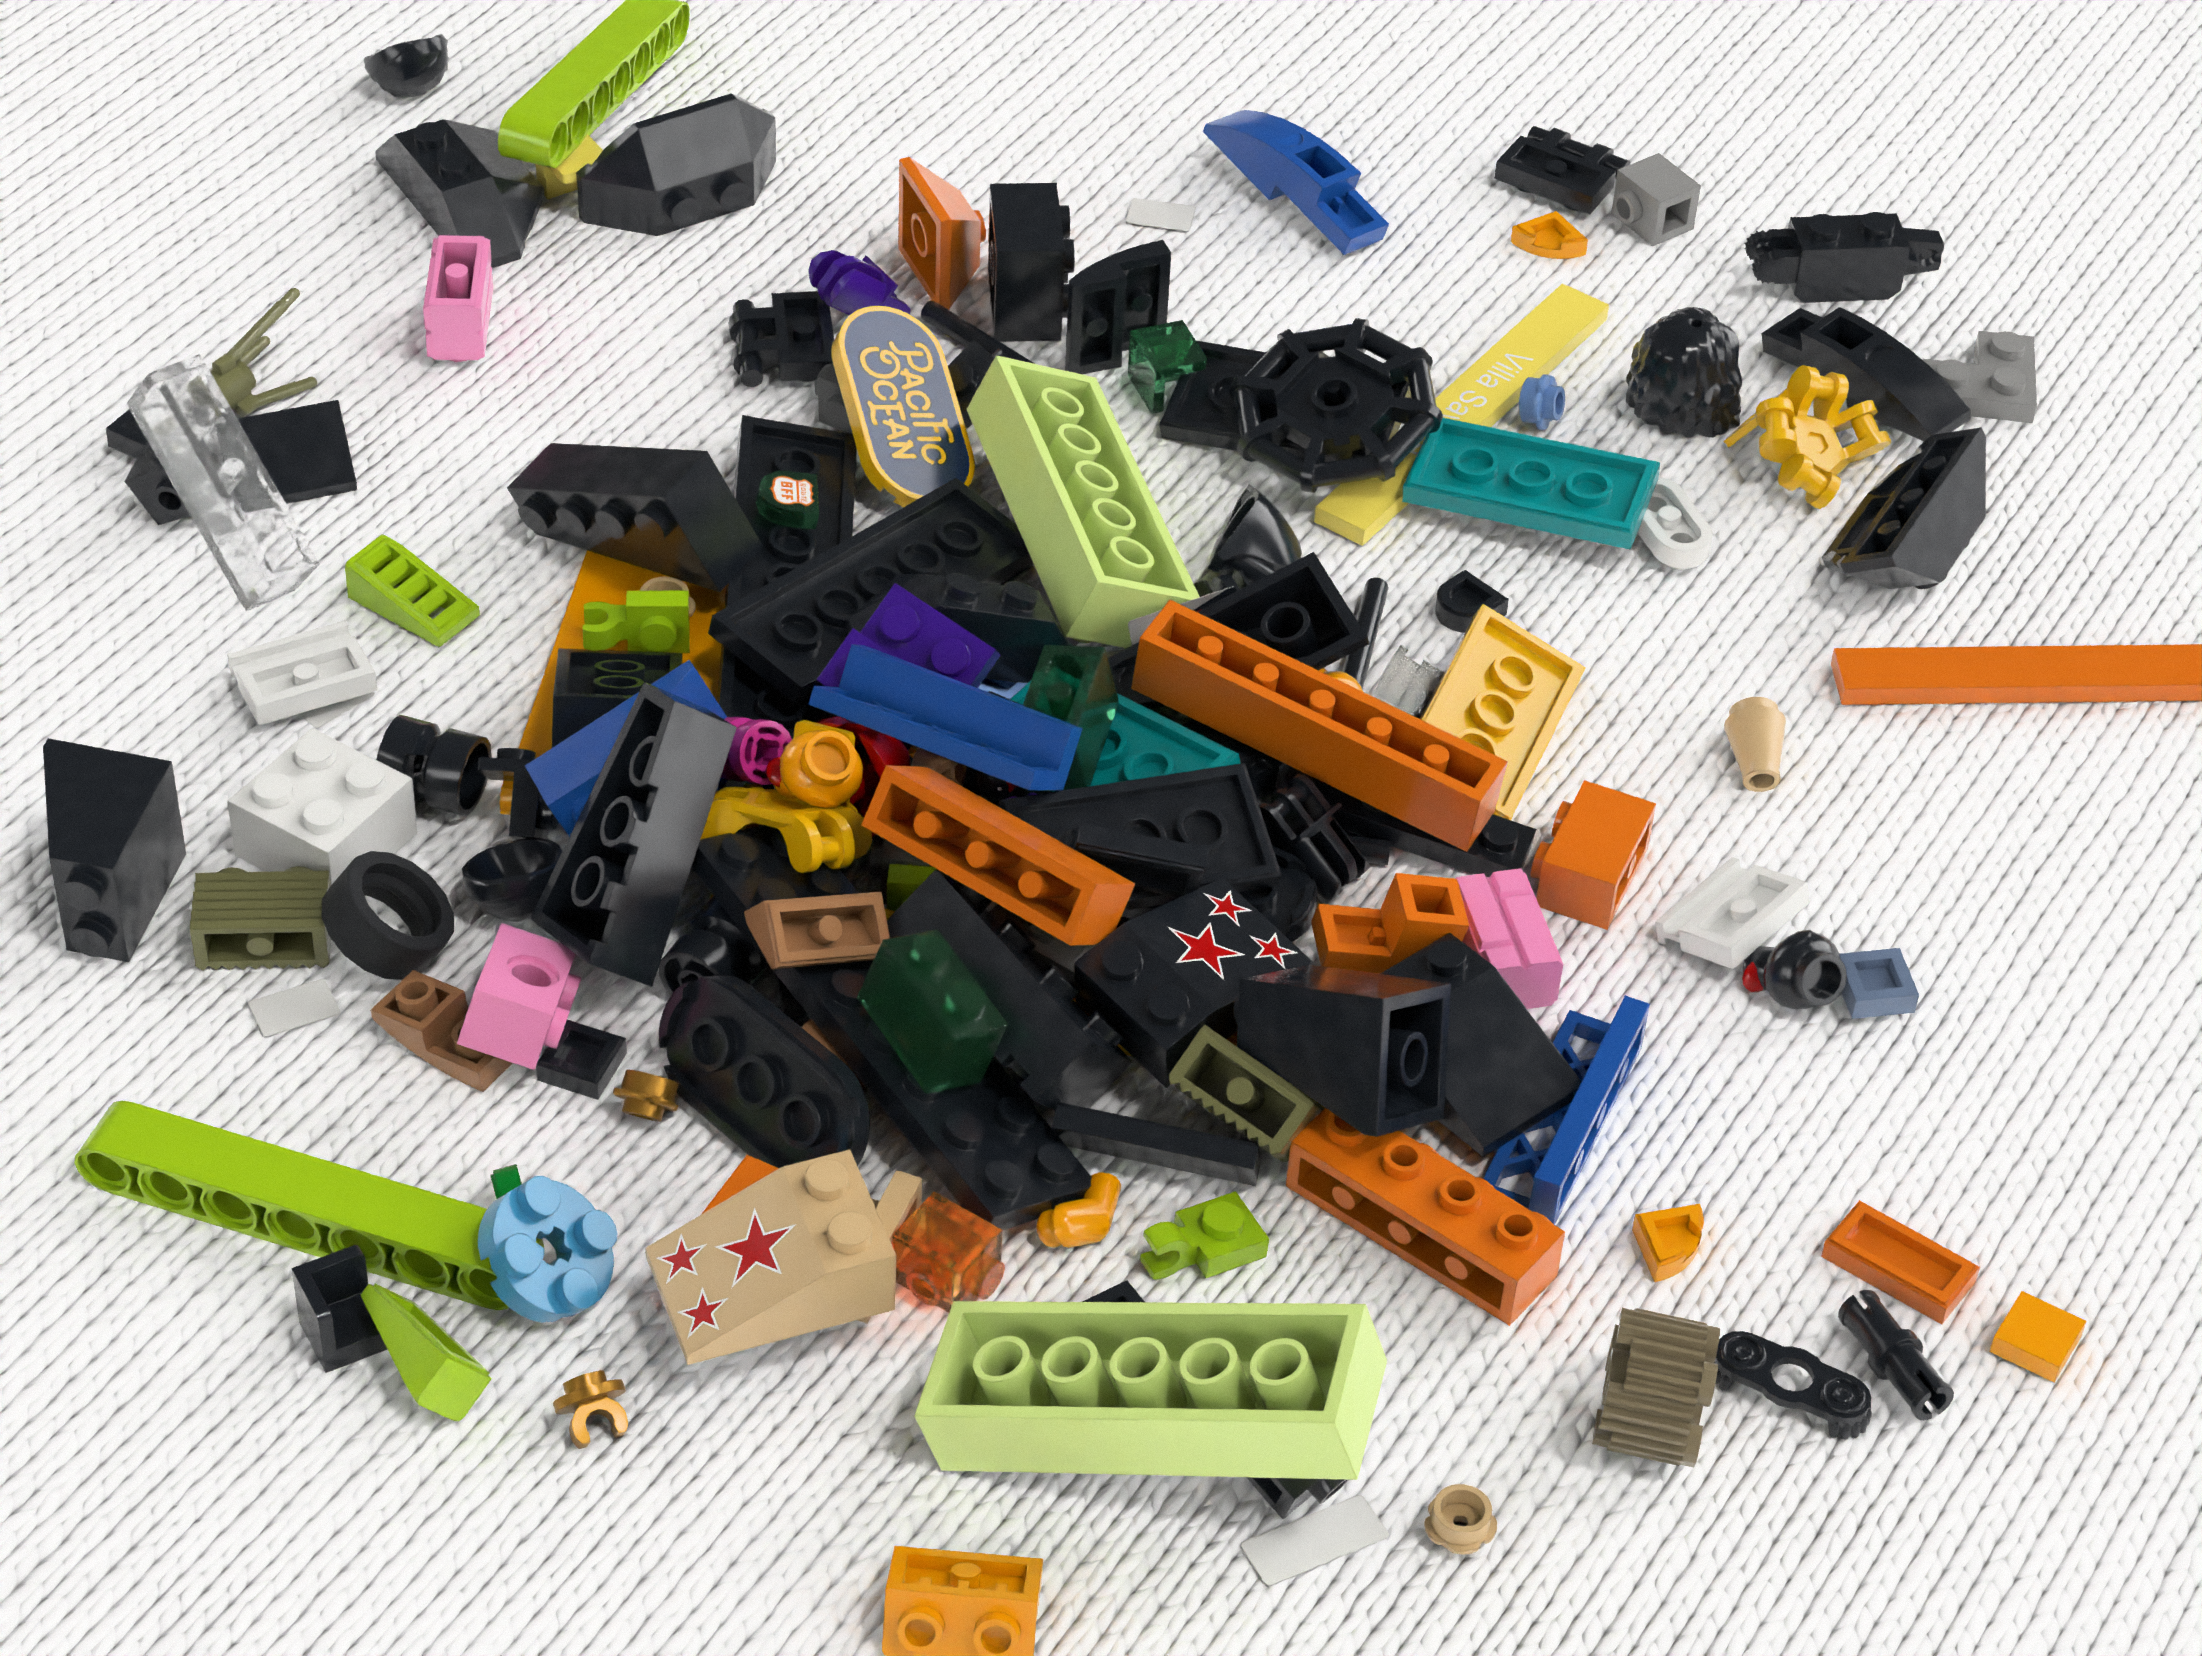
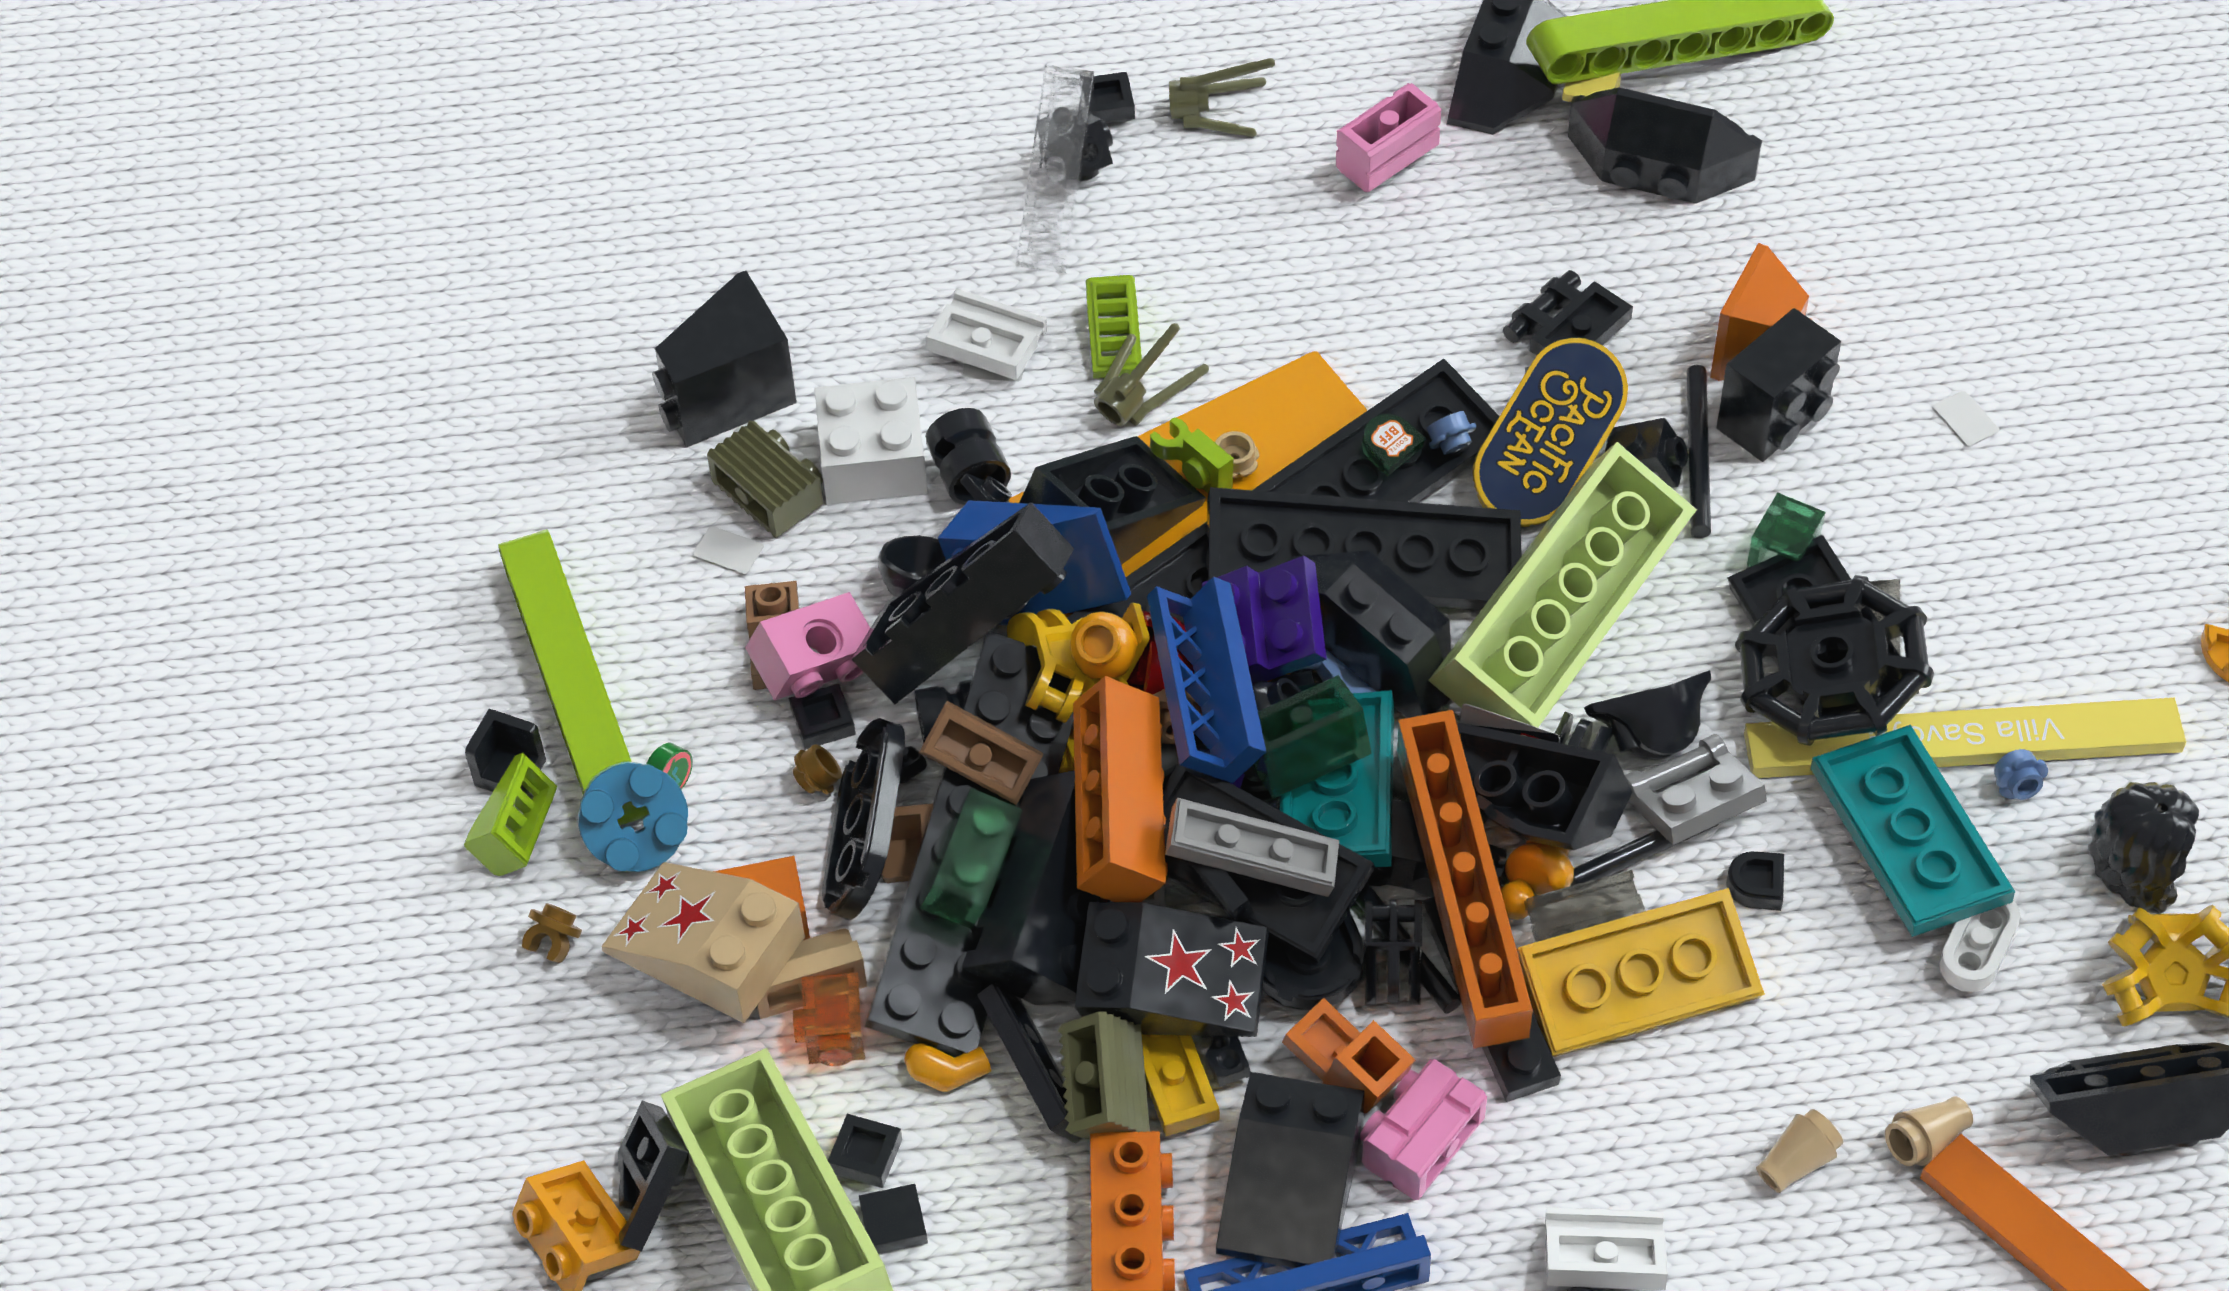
camera: 55 degrees right, 10 degrees up
black slope [215,400,357,513] -> none
black tyre [321,851,454,980] -> none
black wedge [507,443,763,592] -> none
dark pink wheel [721,717,792,785] -> none
dark purple arm [808,250,911,316] -> none
black slope [1065,240,1171,375] -> none
lime plate [1140,1191,1269,1280] -> none
blue slope [1202,109,1389,255] -> none
black slope [1234,964,1451,1137] -> none
orange brick [1530,780,1656,930] -> none
none -> black wing [618,1100,689,1252]
none -> olive plant [1094,323,1209,427]
none -> light grey tile [1165,798,1339,897]
none -> medium blue plate [1426,411,1476,455]
none -> light grey plate [1625,734,1767,845]
none -> tan cone [1885,1096,1973,1166]

